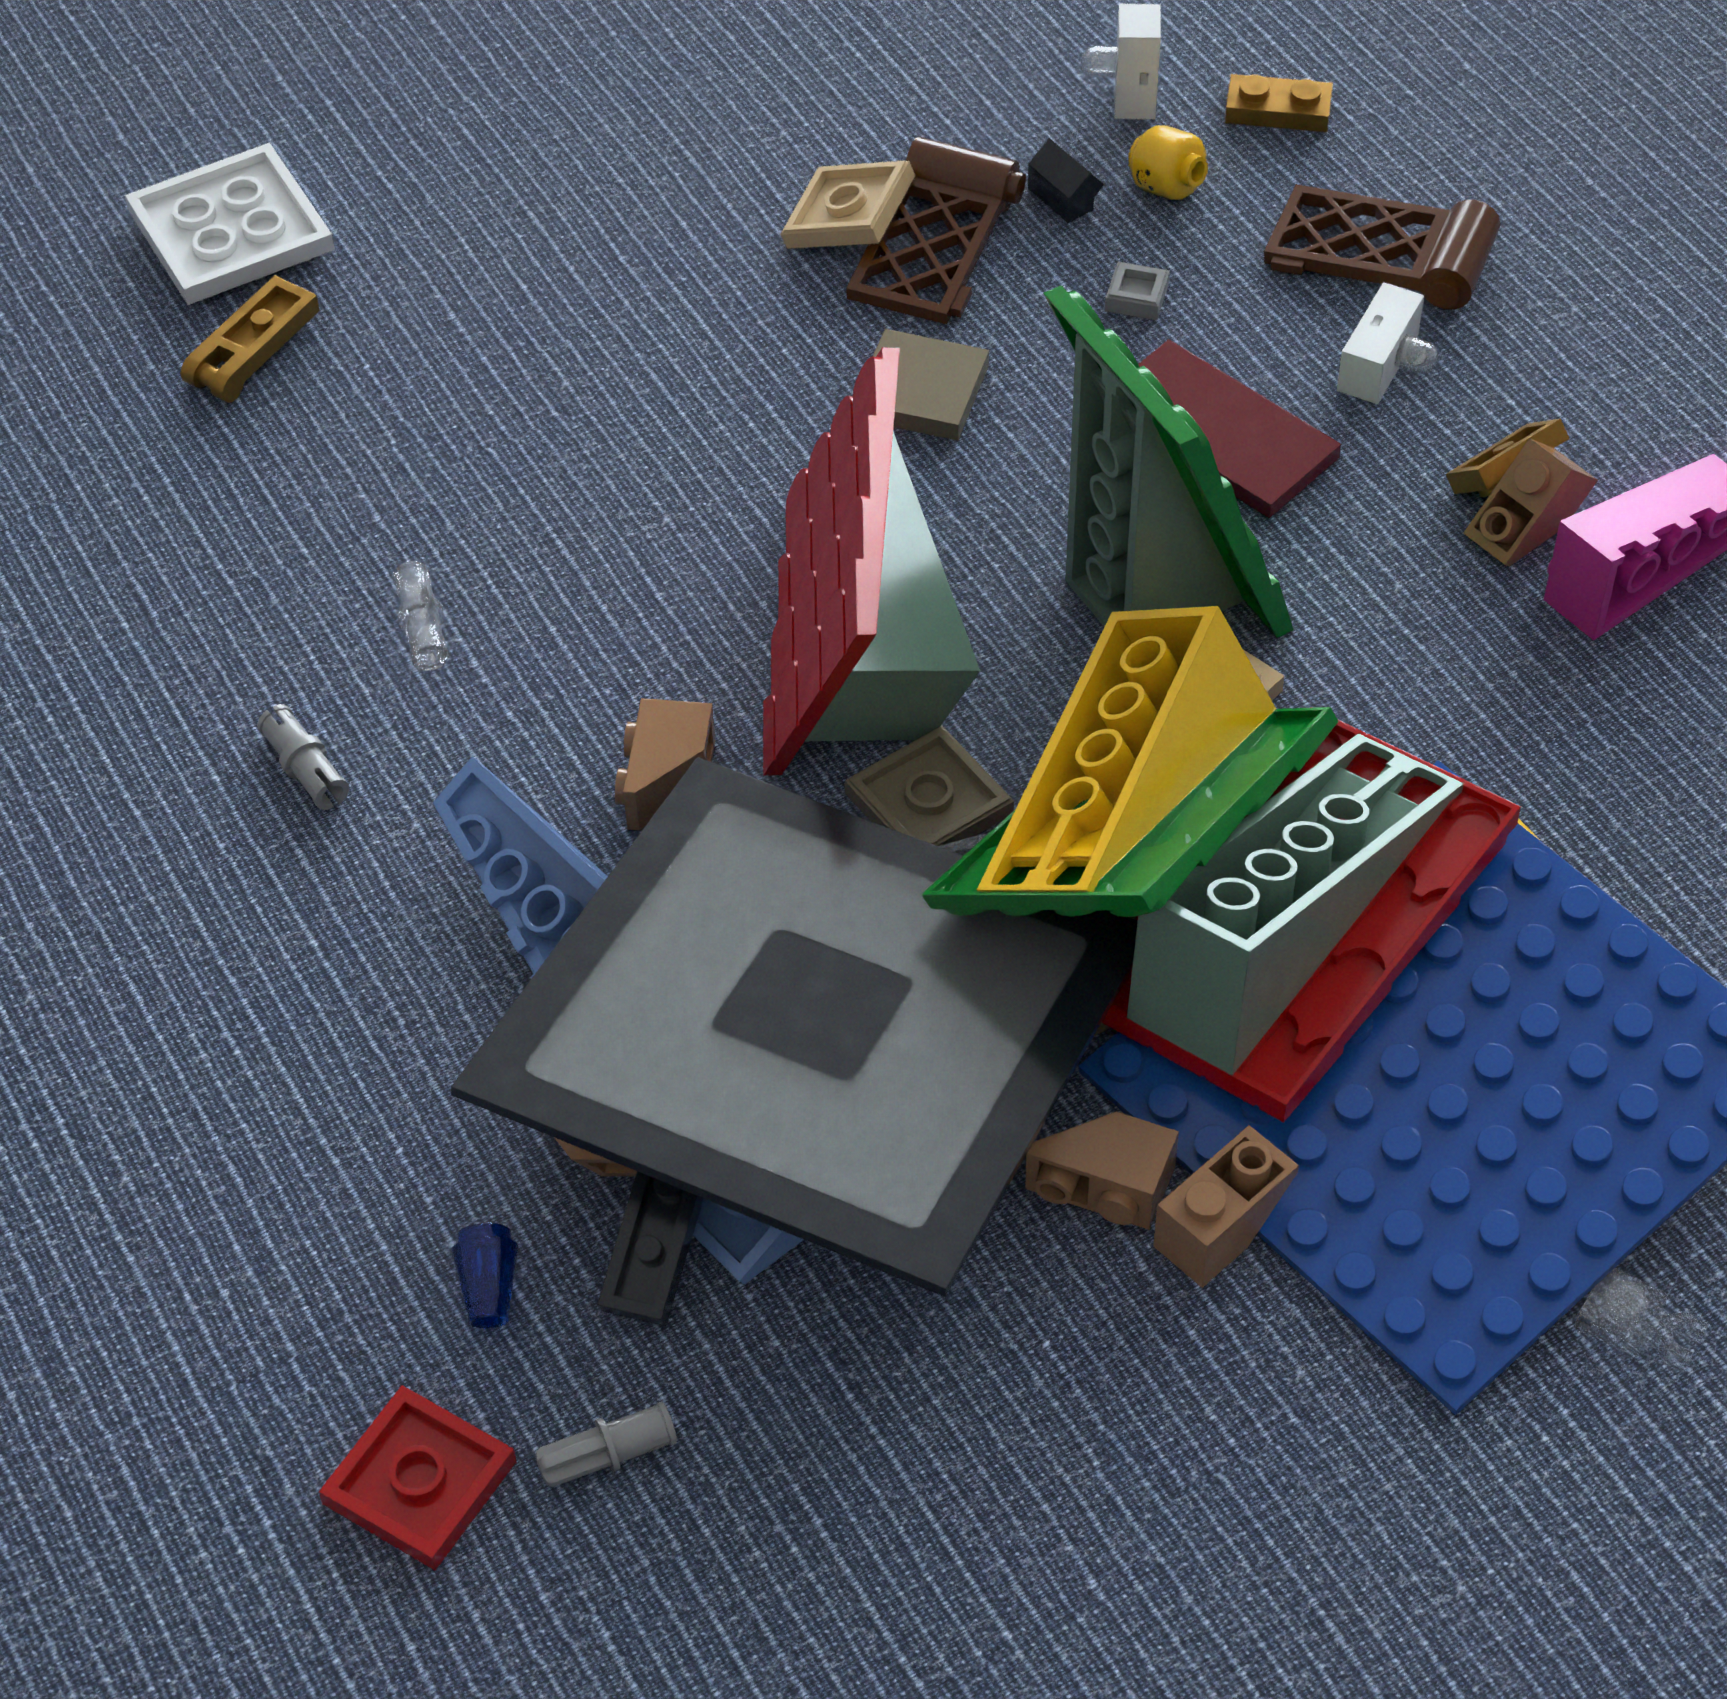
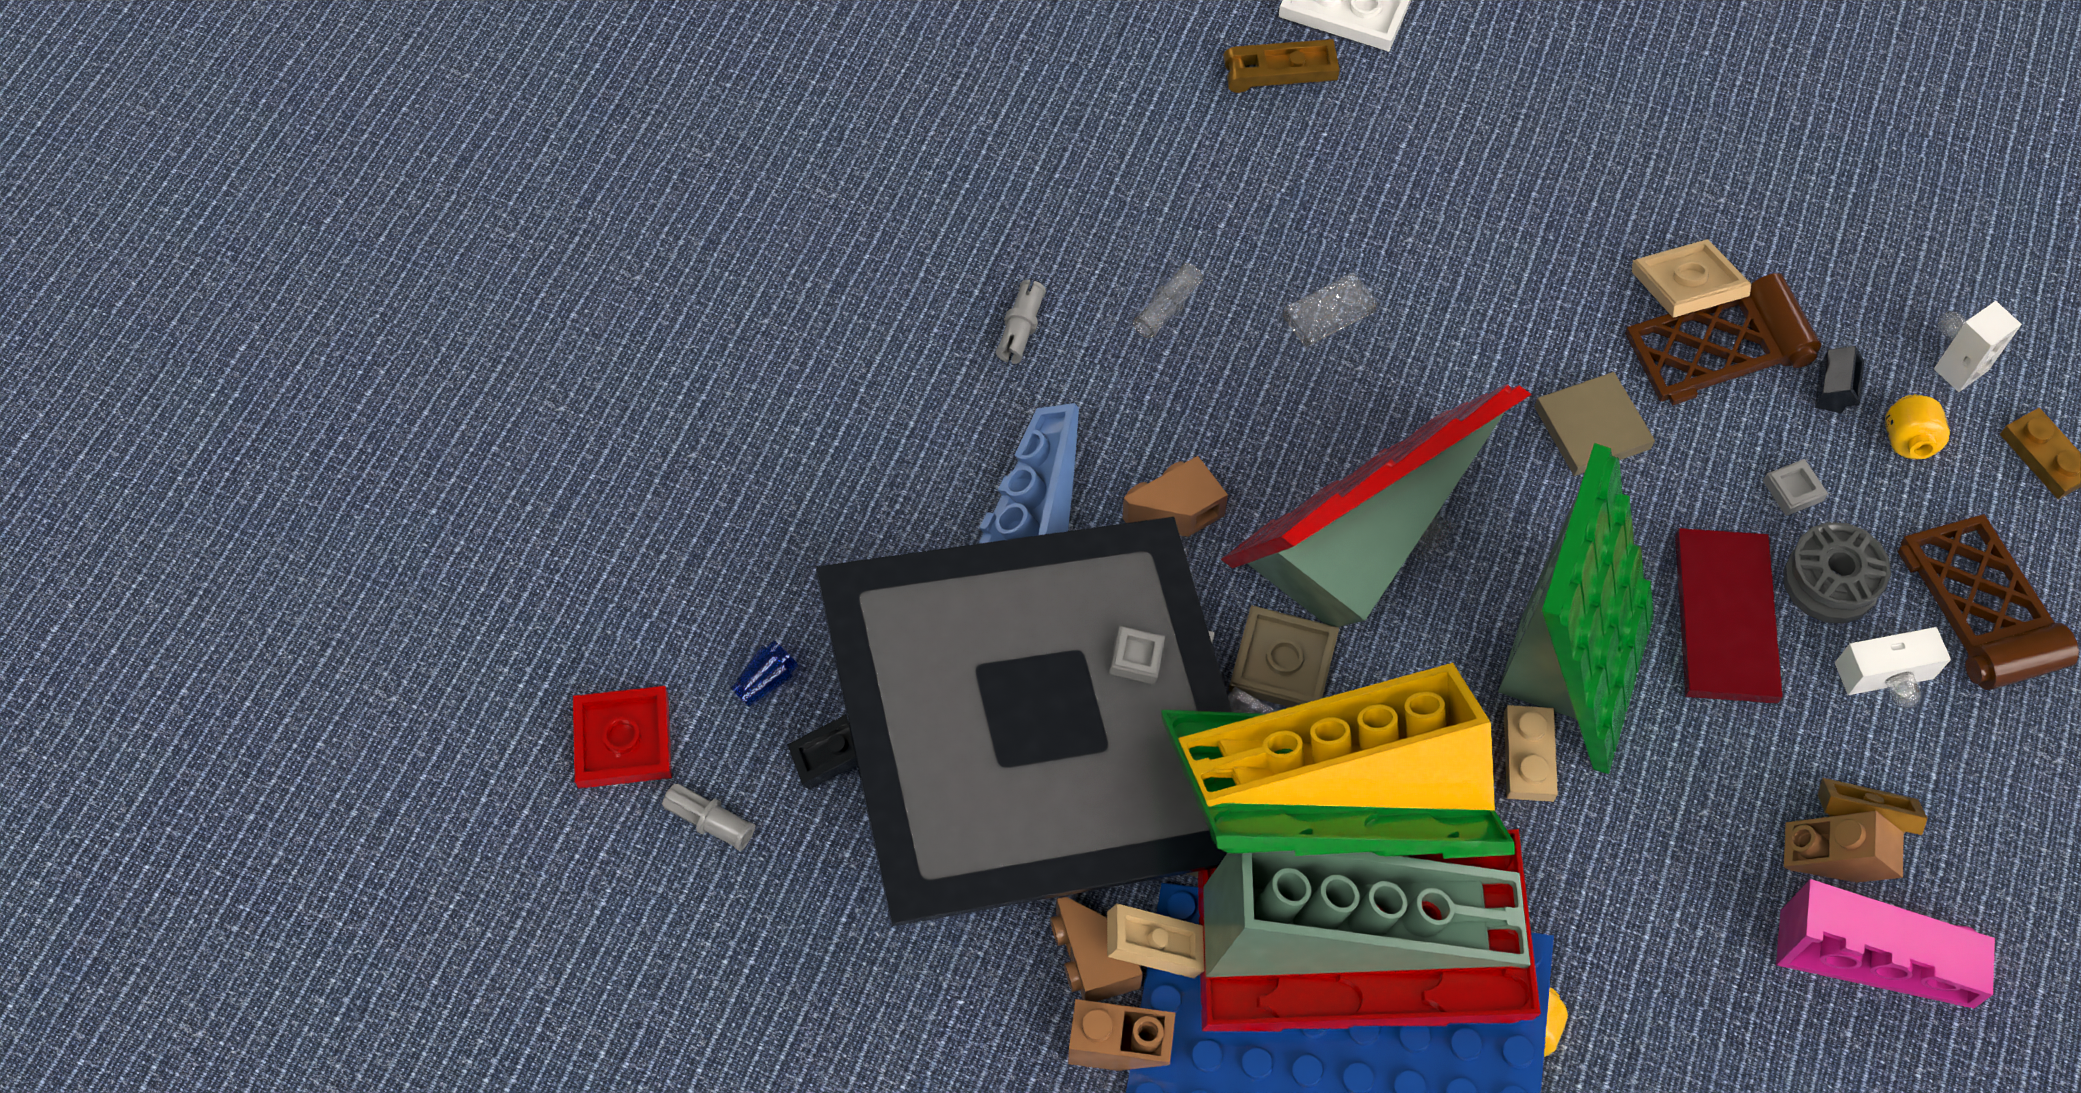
camera: 50 degrees right, 10 degrees up
none -> tan plate [1107,904,1205,978]
none -> light grey tile [1109,625,1165,685]
none -> clear plate [1283,273,1378,347]
none -> dark grey wheel [1783,522,1891,624]

